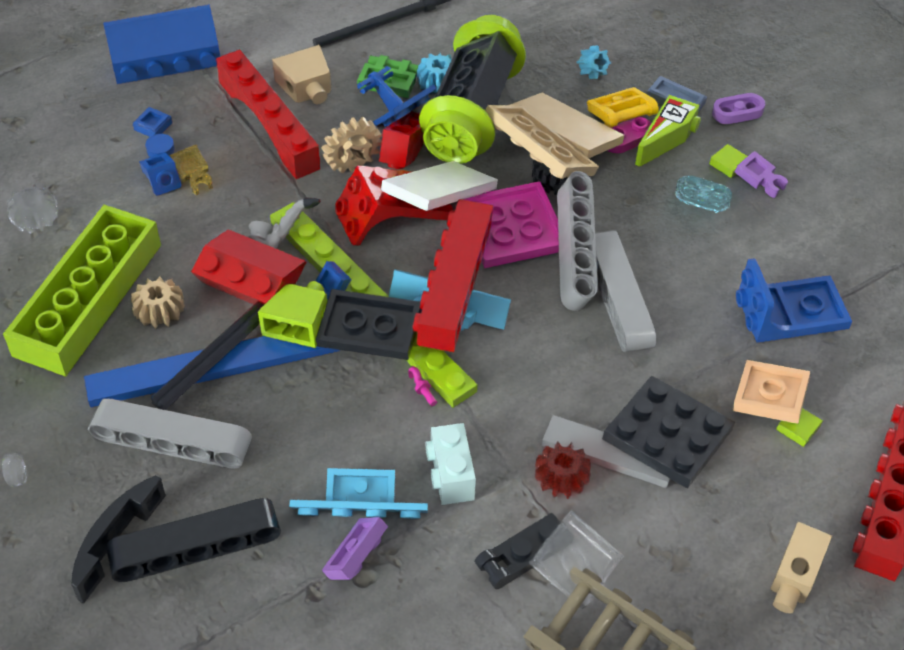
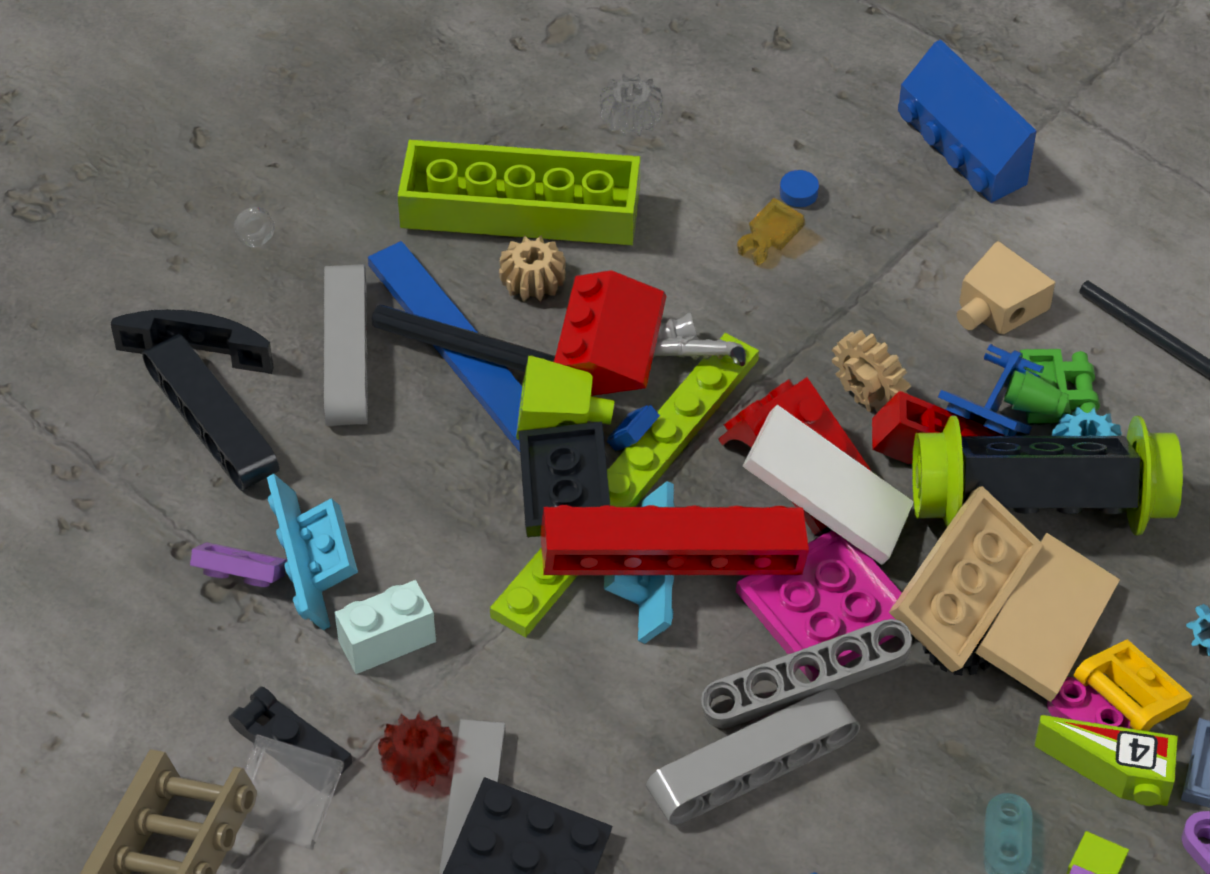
camera: 75 degrees right, 0 degrees up
blue tile [133,107,172,137] -> none
blue bracket [139,152,182,196] -> none
red arch [216,49,320,180] -> none
dark pink hand [408,366,437,406] -> none
none -> bright green cone [1003,370,1069,418]

